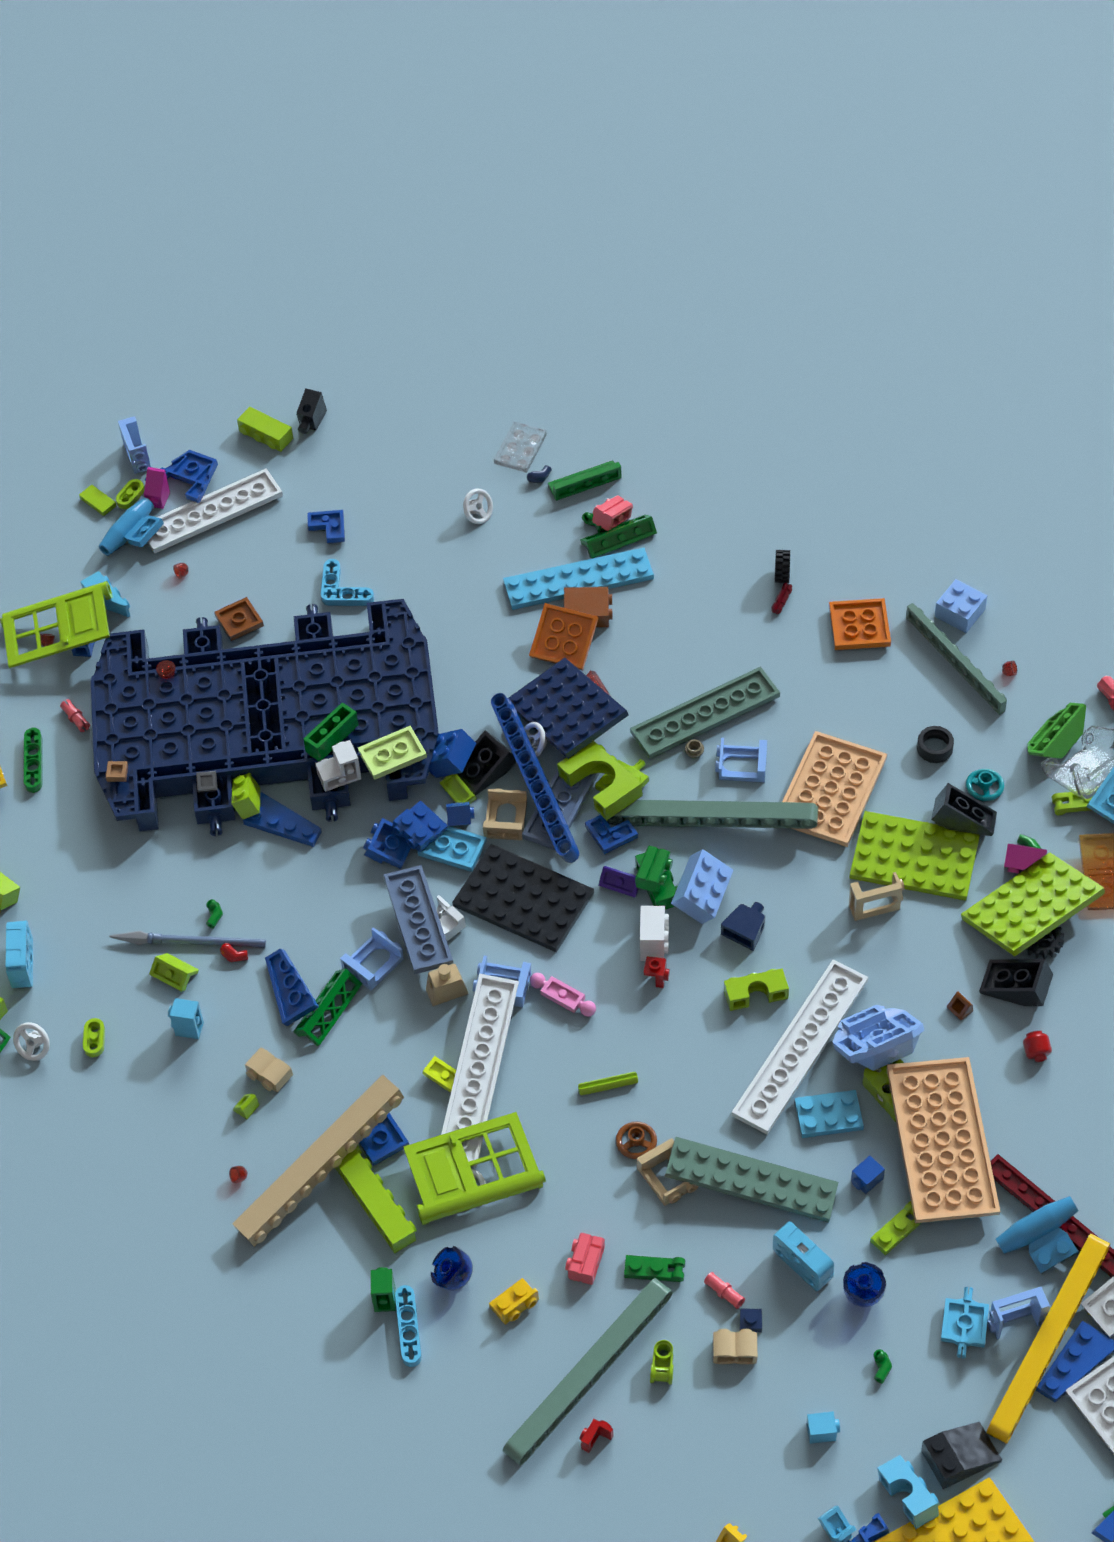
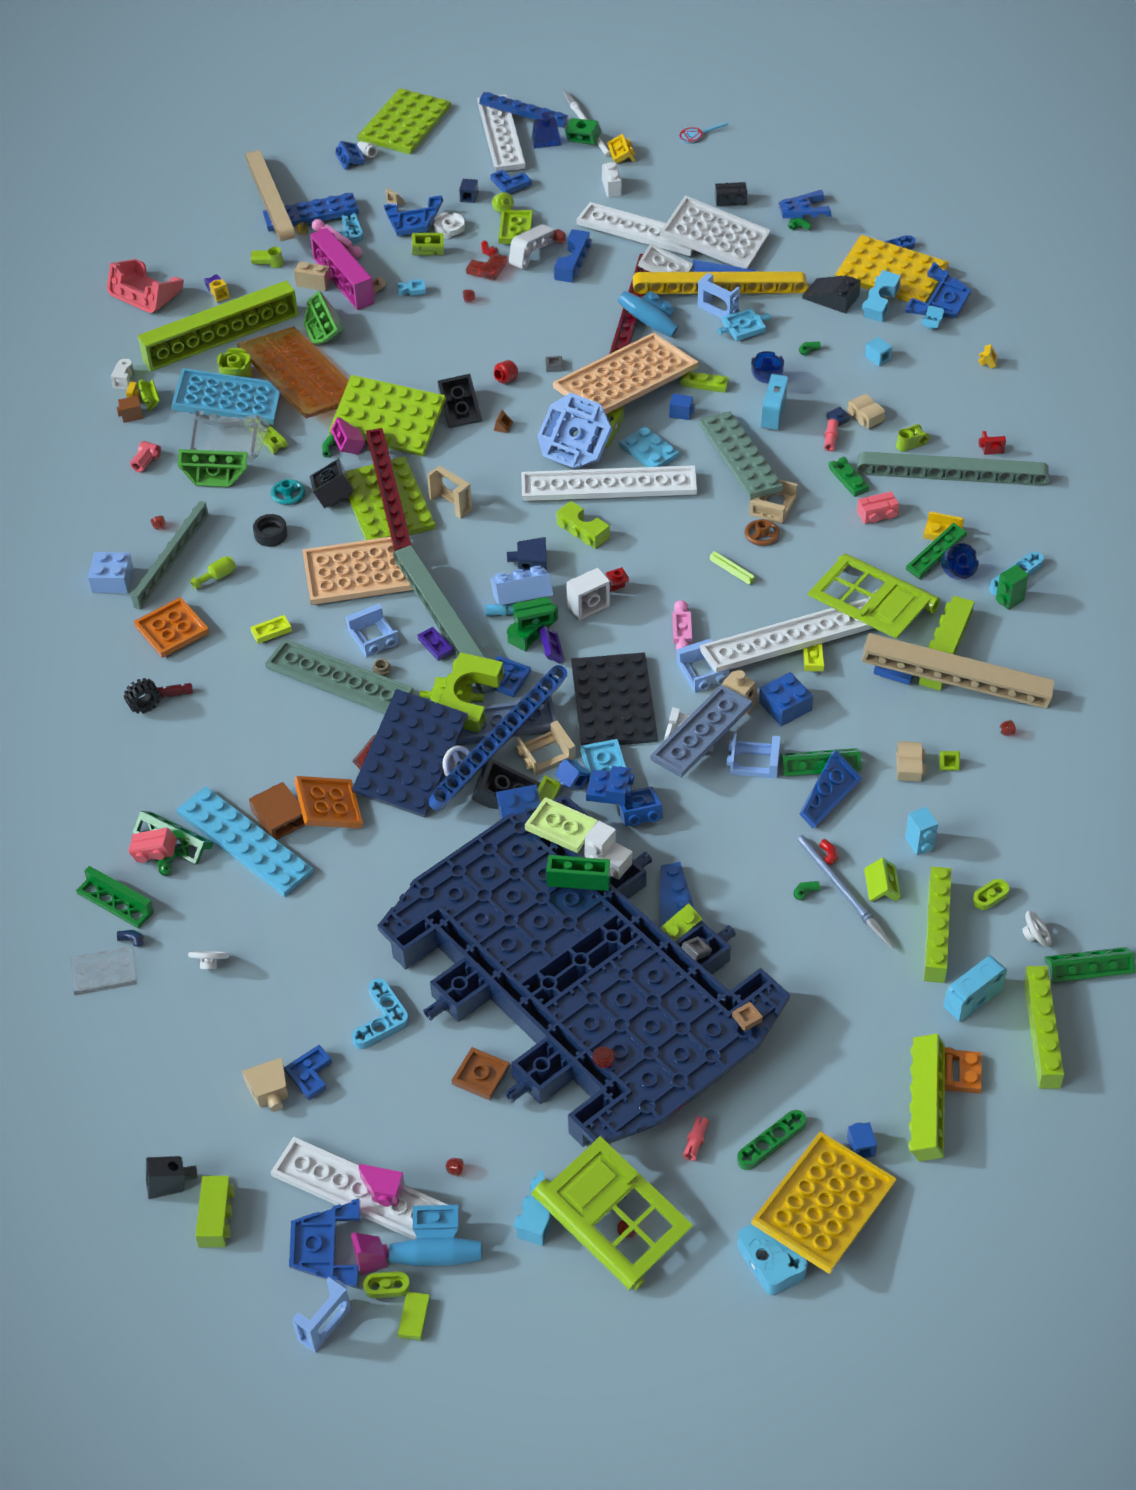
camera: 125 degrees left, 5 degrees down
none -> lime piece [190,556,236,590]
none -> tan torso [242,1058,288,1112]
none -> neon yellow plate [250,615,292,644]
none -> dark pink slope [358,1164,405,1207]
none -> dark red plate [366,428,412,551]
none -> dark purple plate [417,627,454,661]
none -> flat silver tile [545,356,563,372]
none -> blue brick [759,672,813,726]
none -> green tile [906,522,967,580]
none -> lime brick [924,866,952,983]

